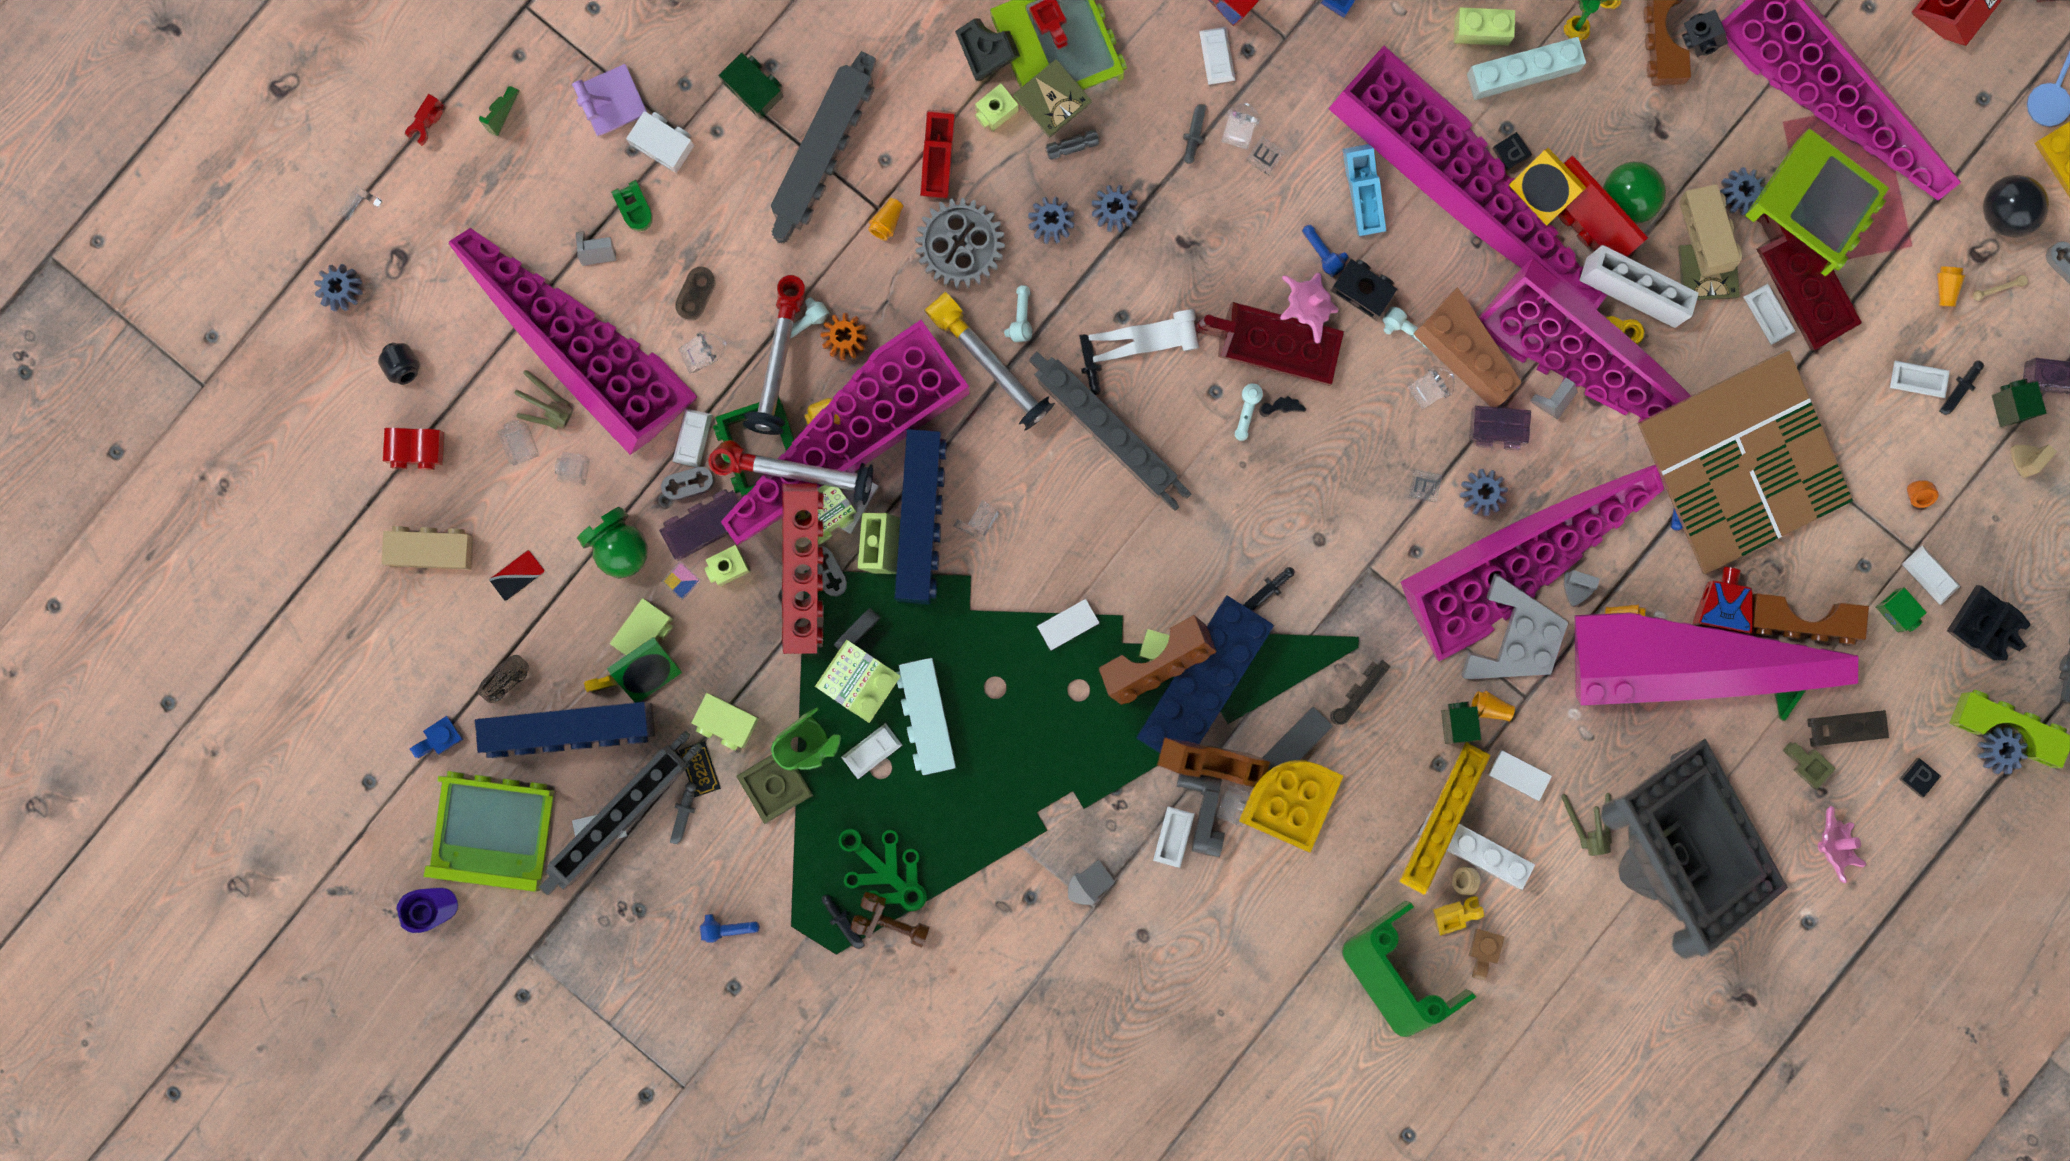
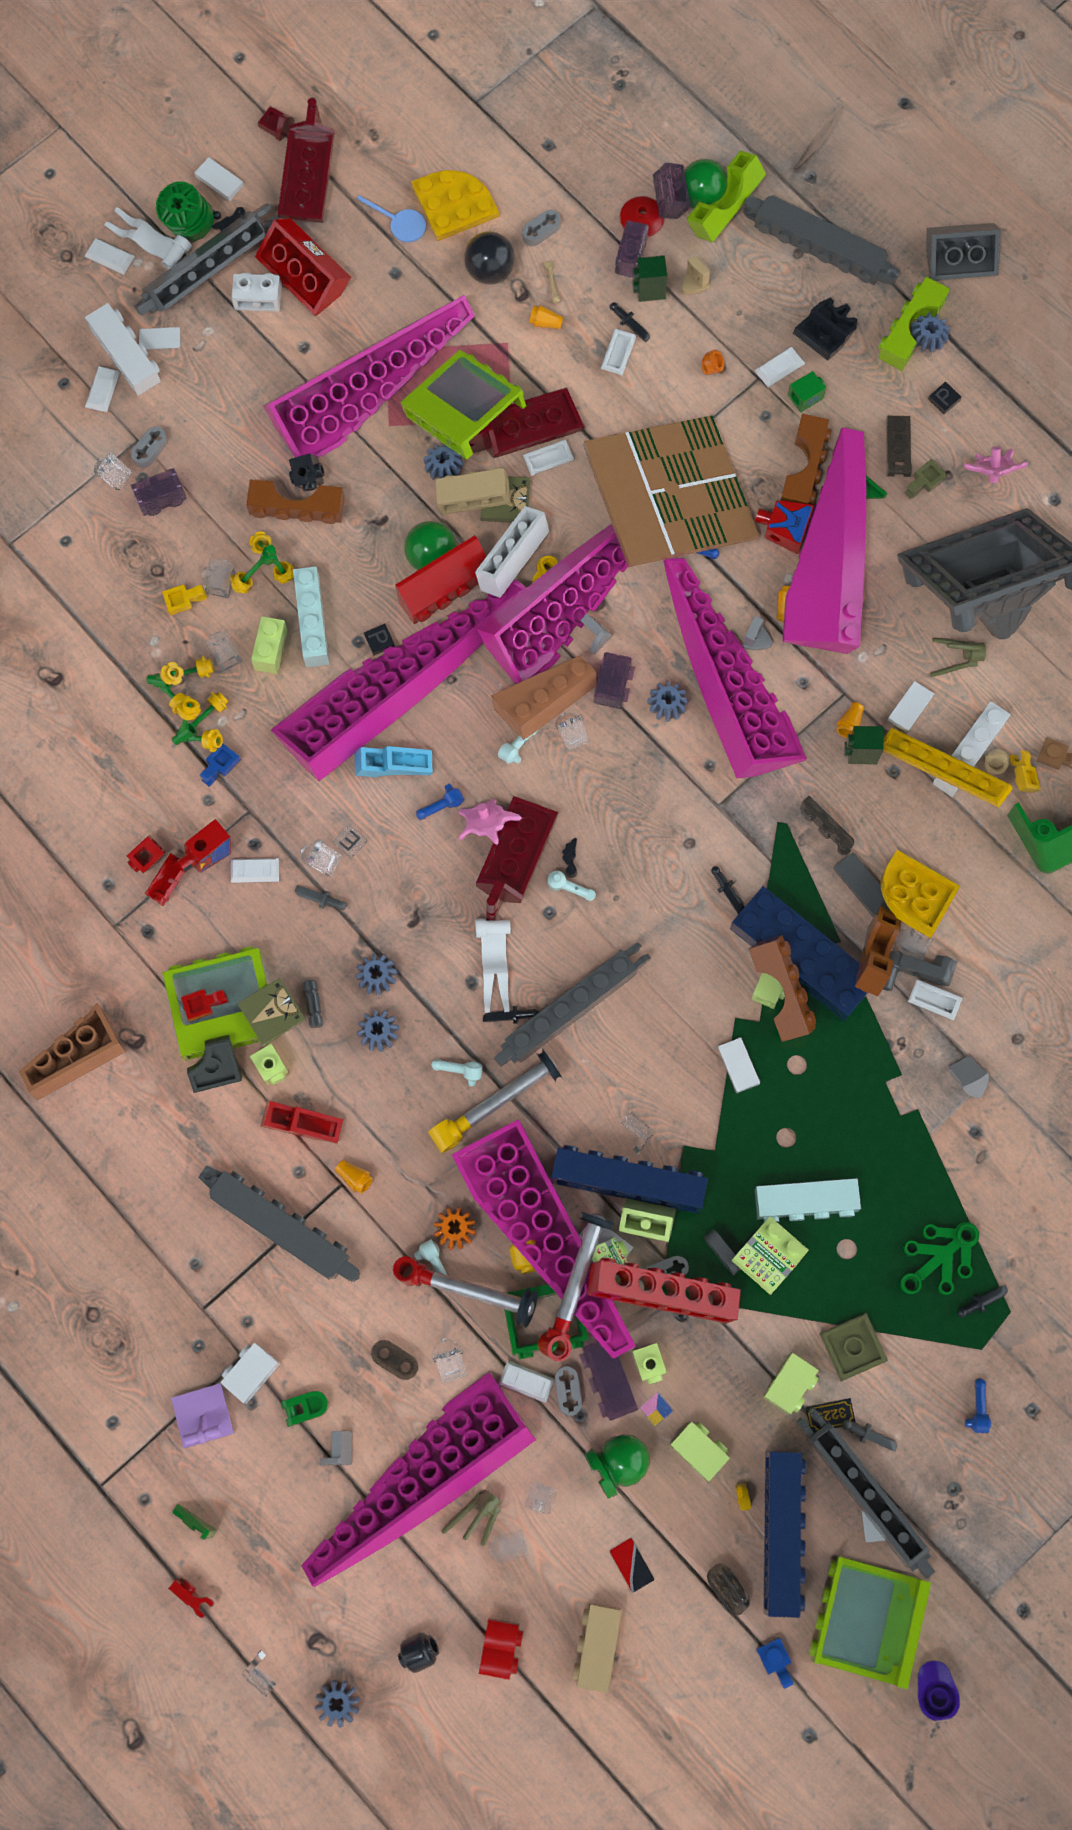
camera: 80 degrees left, 10 degrees down
tile [607,637,682,703] -> none
dark green brick [718,52,783,120] -> none
bright green piece [771,707,841,771] -> none
white tile [841,723,902,779] -> none
reddish brown bar [850,892,930,948] -> none
light grey gear [915,198,1005,289] -> none
black brick [1330,259,1398,321] -> none
clear tile [1409,469,1442,503] -> none
light grey wing [1461,573,1568,679] -> none
tile [1509,147,1586,226] -> none

